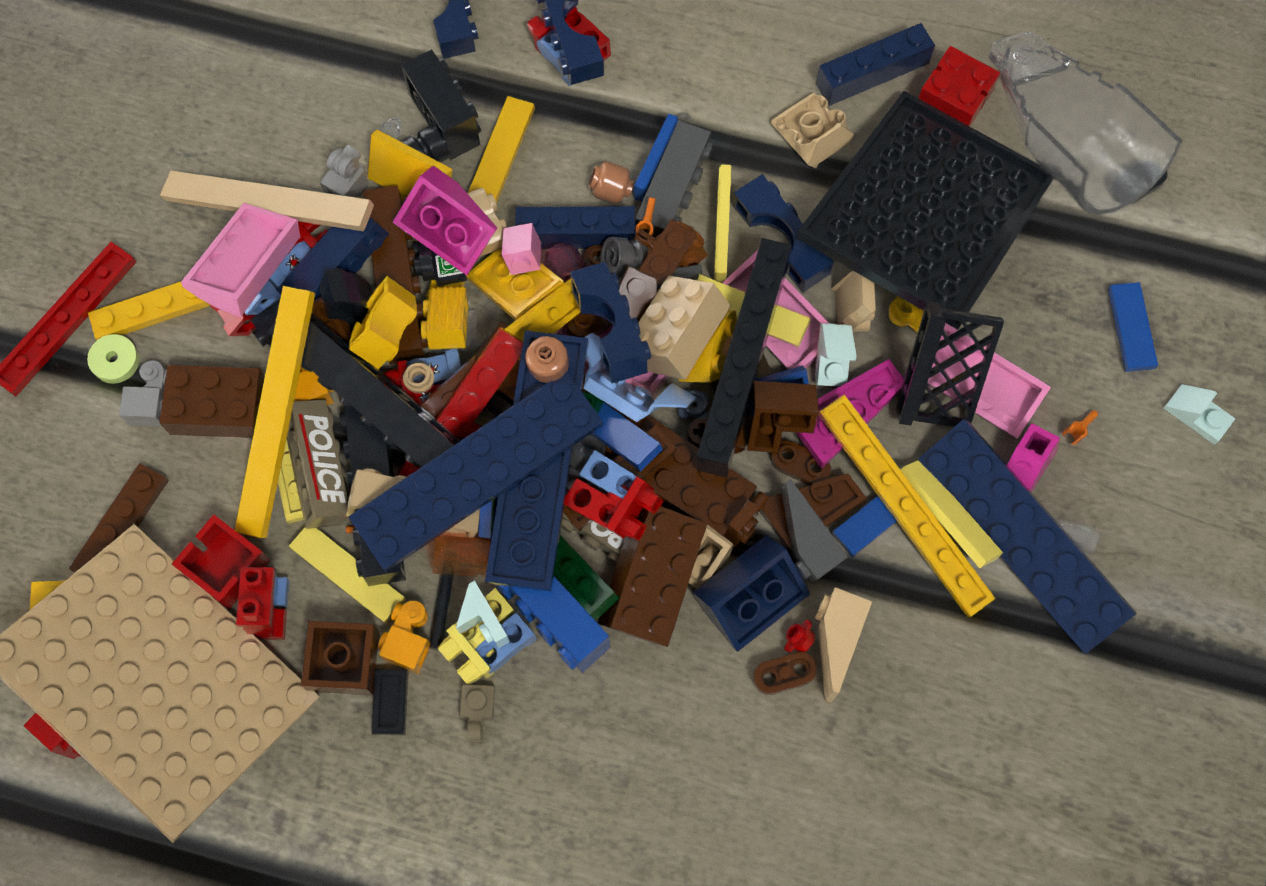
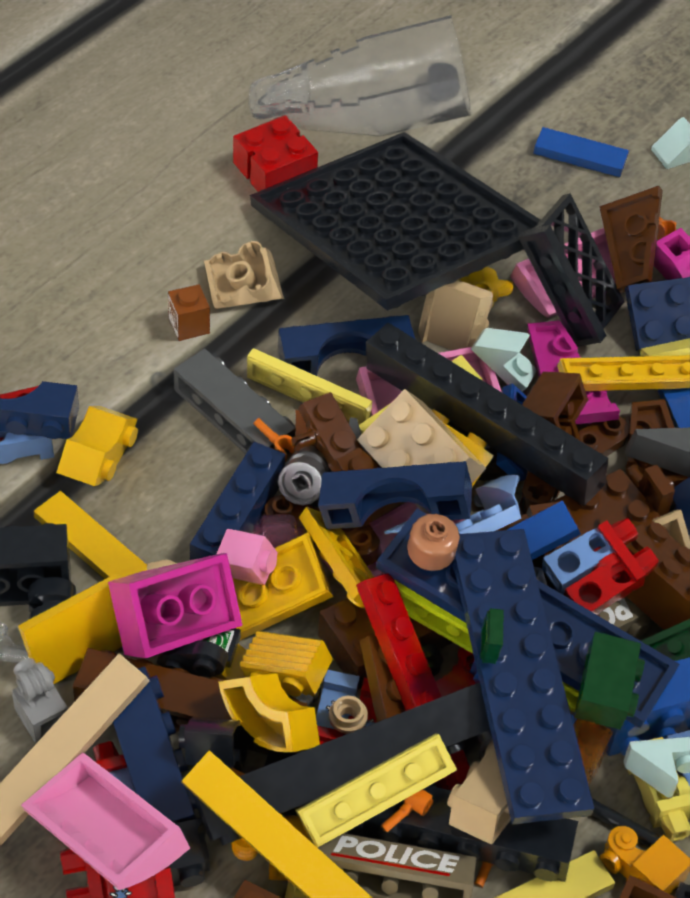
camera: 70 degrees left, 20 degrees down
nougat head [589,161,634,204] -> none
blue tile [634,113,679,202] -> none
dark blue brick [816,23,935,106] -> none
none -> yellow brick [56,406,138,486]
none -> dark orange brick [168,284,210,341]
none -> light yellow tile [296,733,457,848]
none -> orange hand [381,789,433,833]
none -> dark green tile [480,608,504,664]
none -> dark green brick [574,631,645,730]
none -> reddish brown wing [599,186,663,294]

